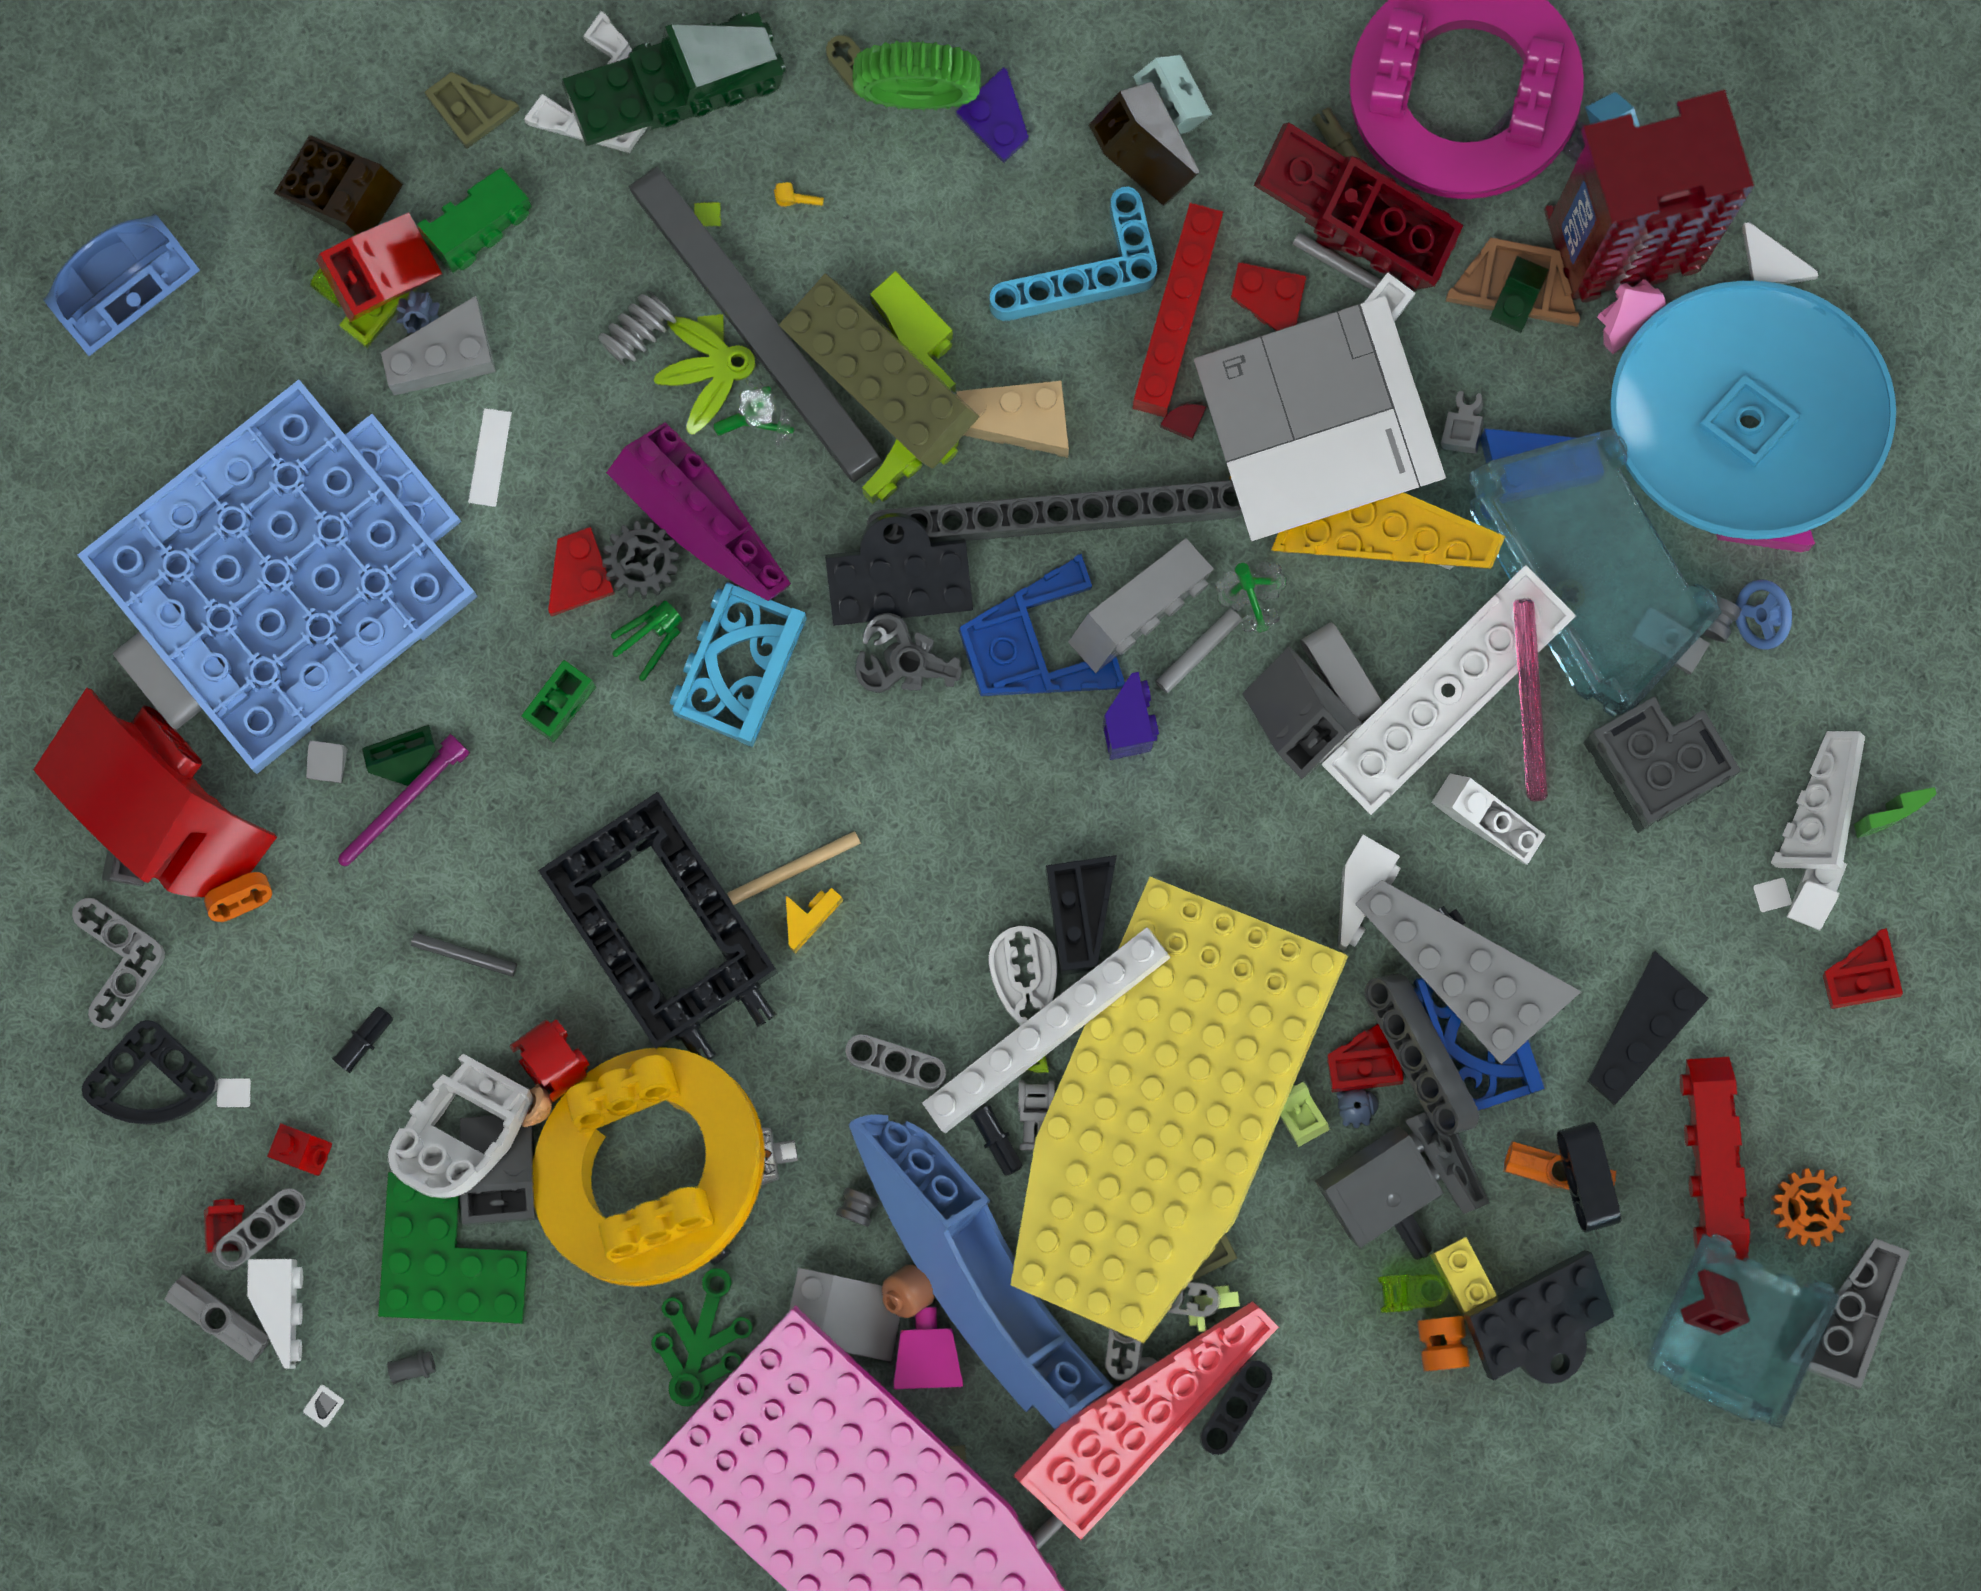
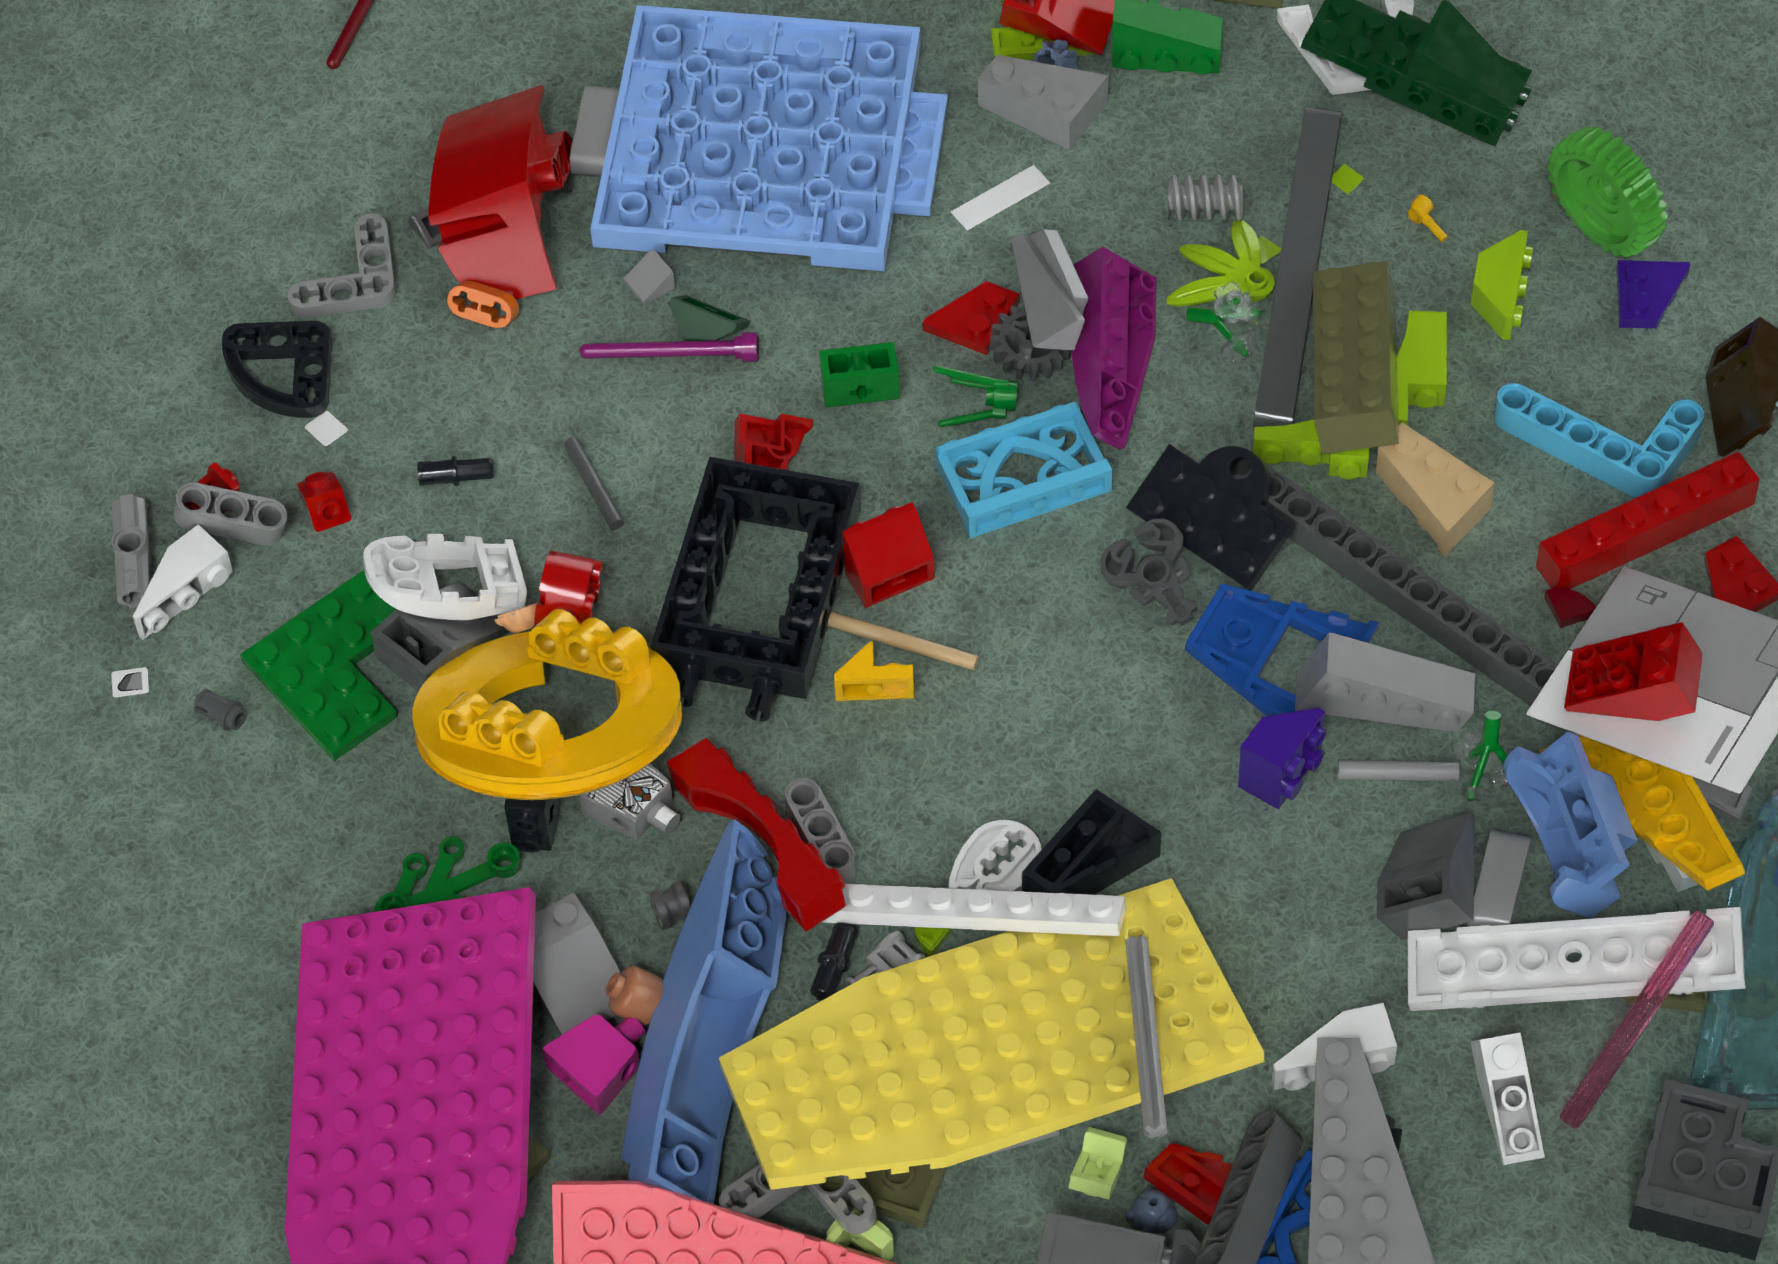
camera: 50 degrees right, 25 degrees down
none -> red arch [667,738,846,932]
none -> red slope [734,413,813,470]
none -> red slope [842,502,935,608]
none -> light grey wedge [1011,229,1088,350]
none -> light grey axle [1125,935,1167,1139]
none -> lime slope [1471,230,1533,340]
none -> medium blue piece [1503,732,1638,919]
none -> red slope [1564,622,1703,721]

